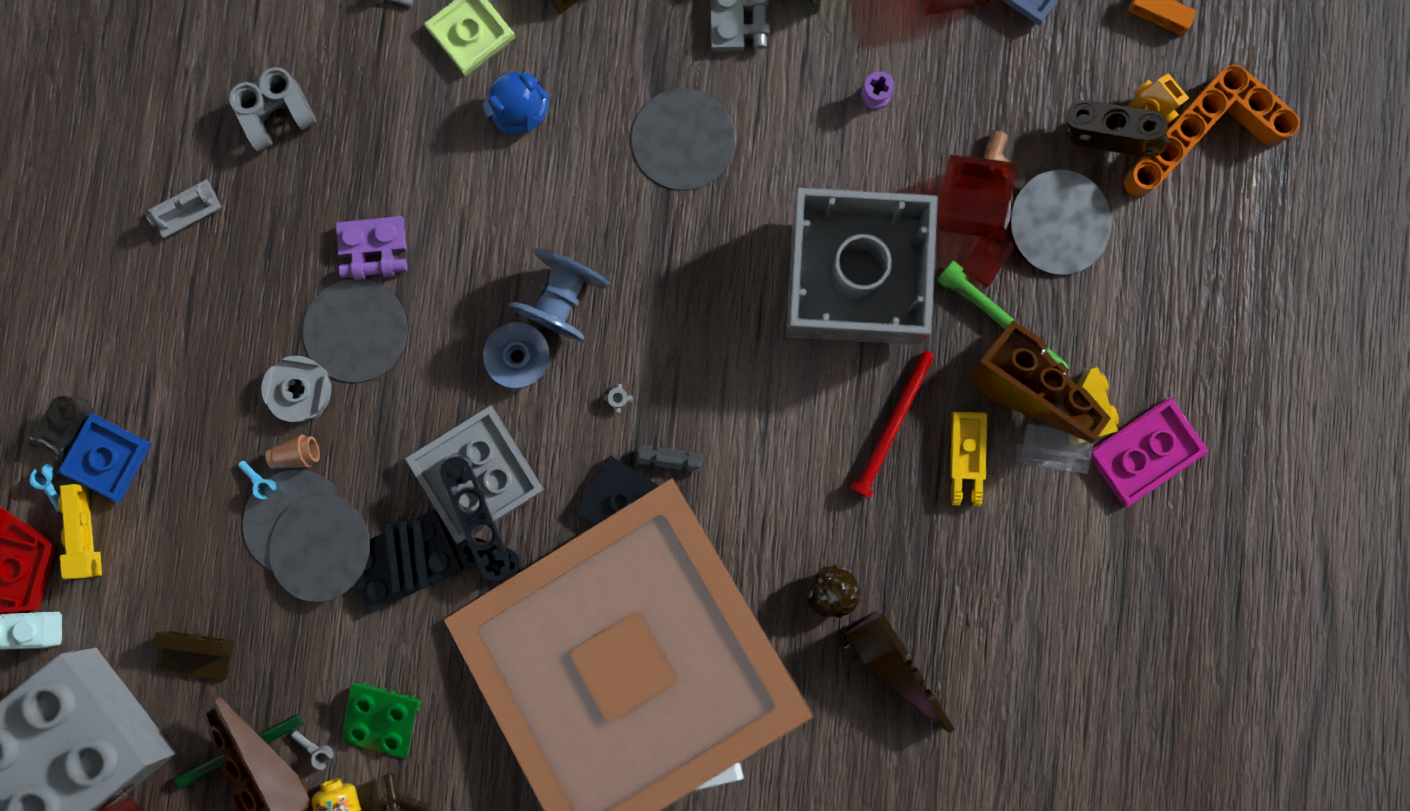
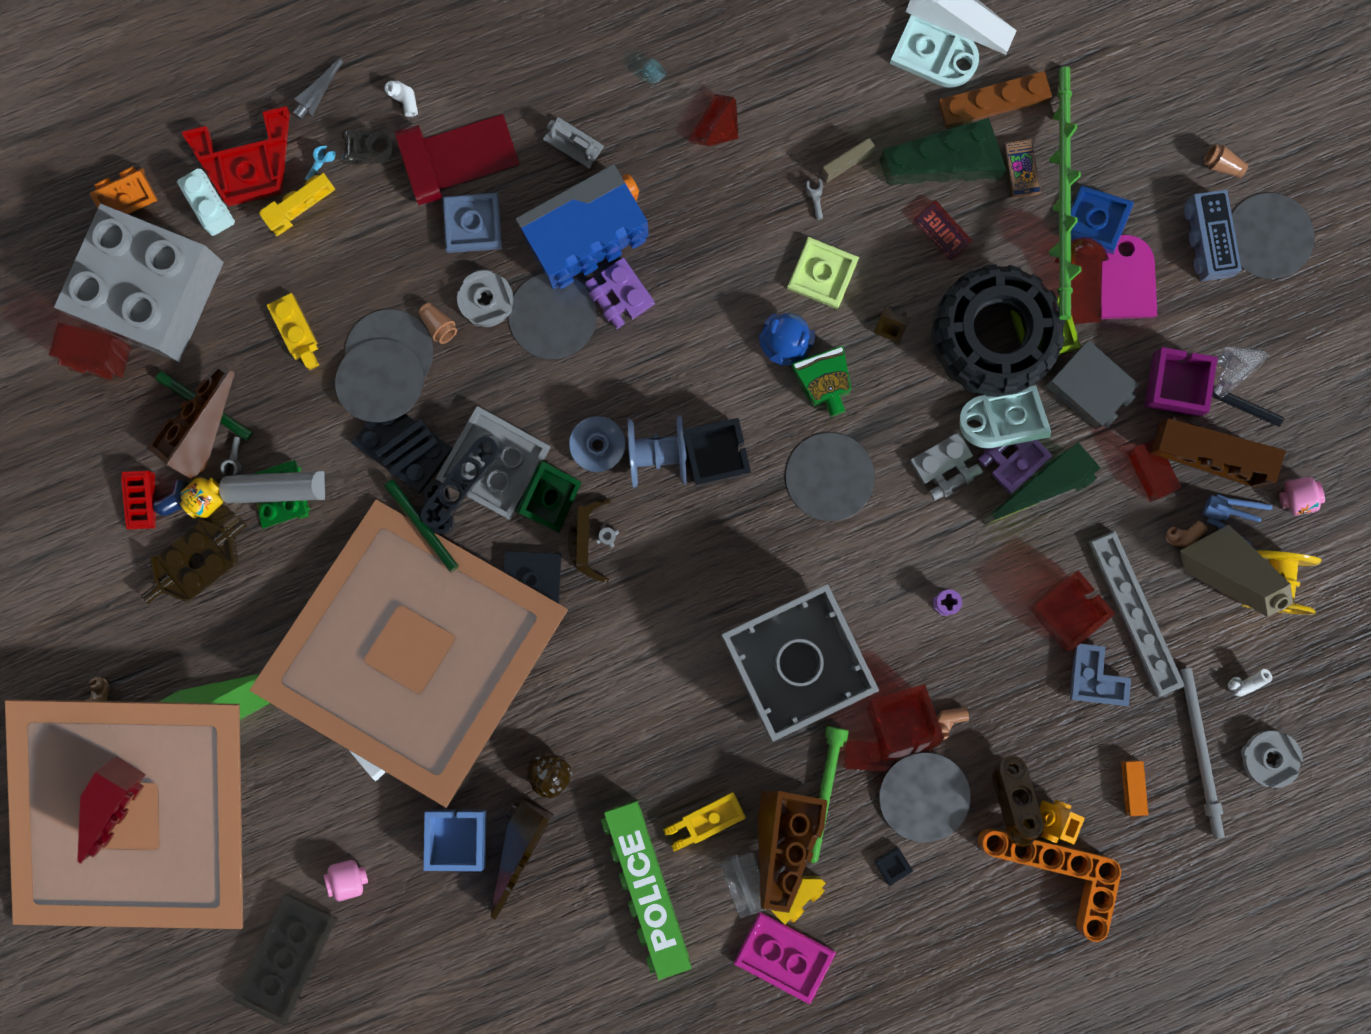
camera: 60 degrees right, 0 degrees up
blue plate [58,413,153,503] -> none
dark brown panel [153,630,234,681] -> none
light grey piece [229,67,317,152] -> none
medium azure hand [238,461,277,499] -> none
dark grey axle [637,444,703,473] -> none
red bar [849,350,934,499] -> none
none -> light grey brick [219,471,325,503]
none -> yellow hinge [267,293,319,370]
none -> dark green bar [384,480,459,573]
none -> white arm [385,81,418,117]
none -> dark red piece [395,114,520,206]
none -> medium blue piece [424,809,487,871]
none -> sand blue plate [443,193,502,253]
none -> blue piece [516,164,649,289]
none -> dark green slope [516,460,582,533]
none -> dark brown piece [568,499,611,582]
none -> bright green brick [601,800,692,980]
none -> clear light blue hinge [643,58,667,84]
none -> black piece [683,418,751,489]
none -> clear red slope [689,94,739,146]
none -> torso [791,346,851,417]
none -> black tile [874,846,913,887]

